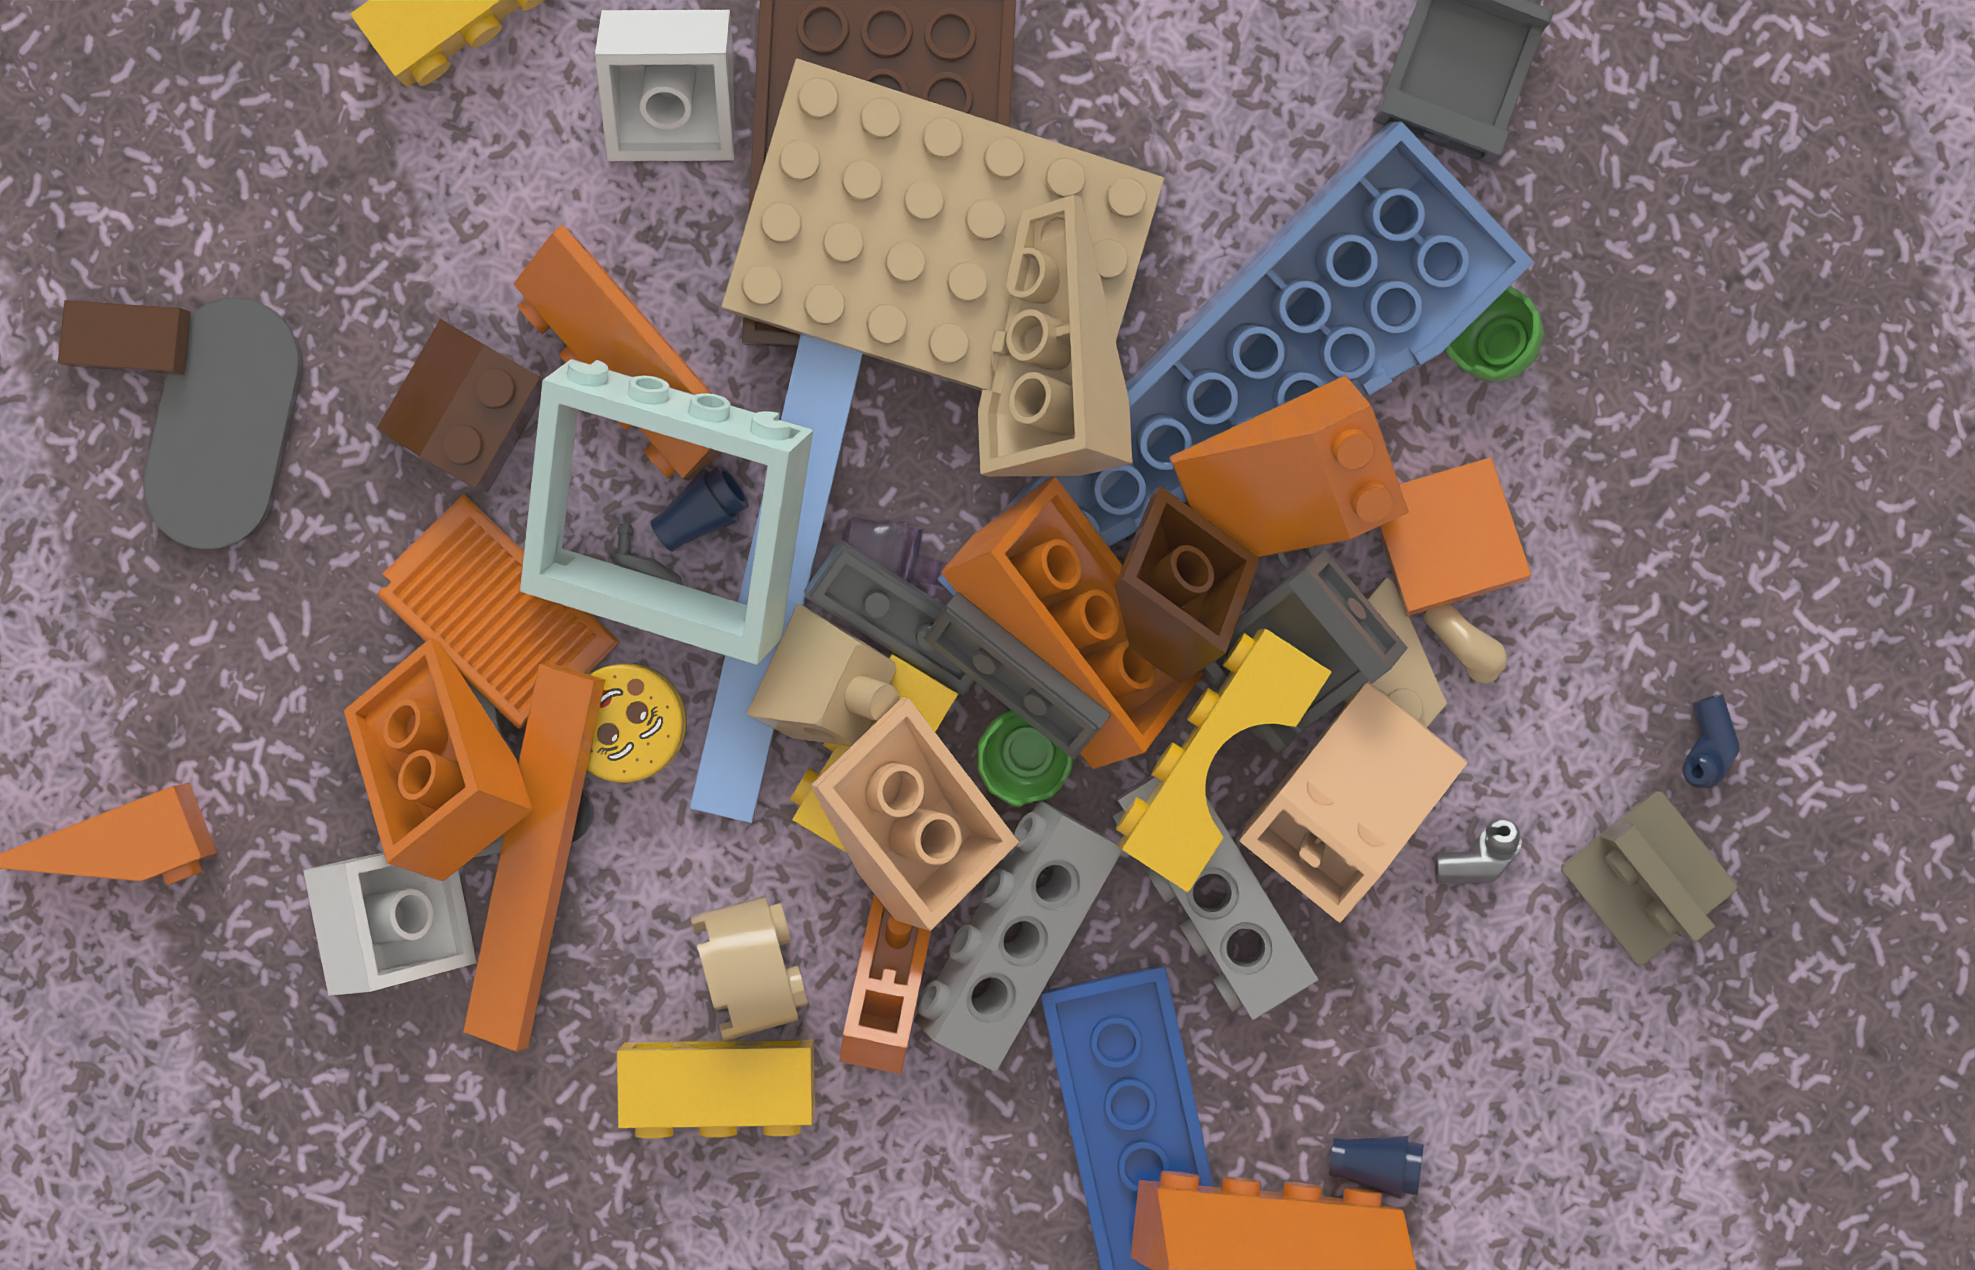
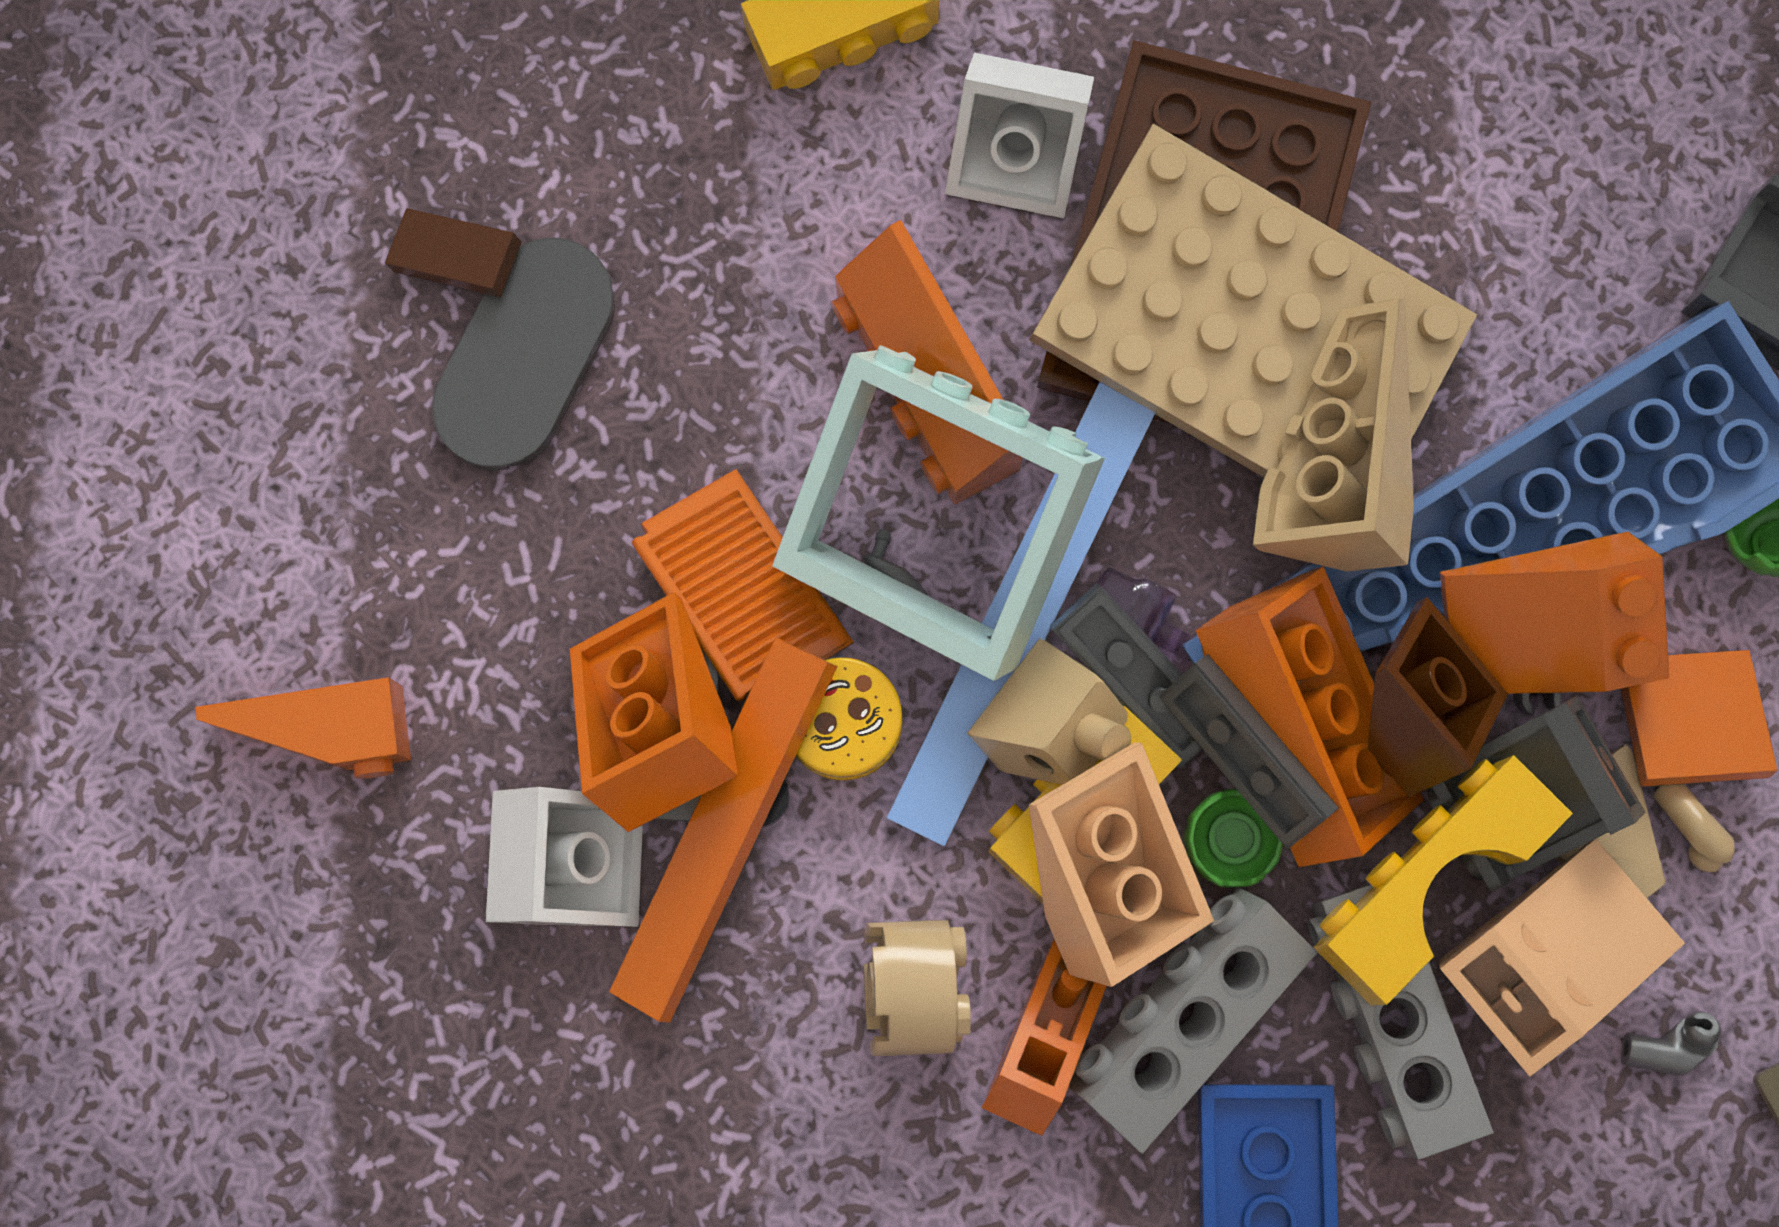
camera: 15 degrees right, 10 degrees down
reddish brown slope [377,319,543,493] -> none
yellow brick [617,1039,815,1139] -> none
dark blue cone [650,465,749,552] -> none

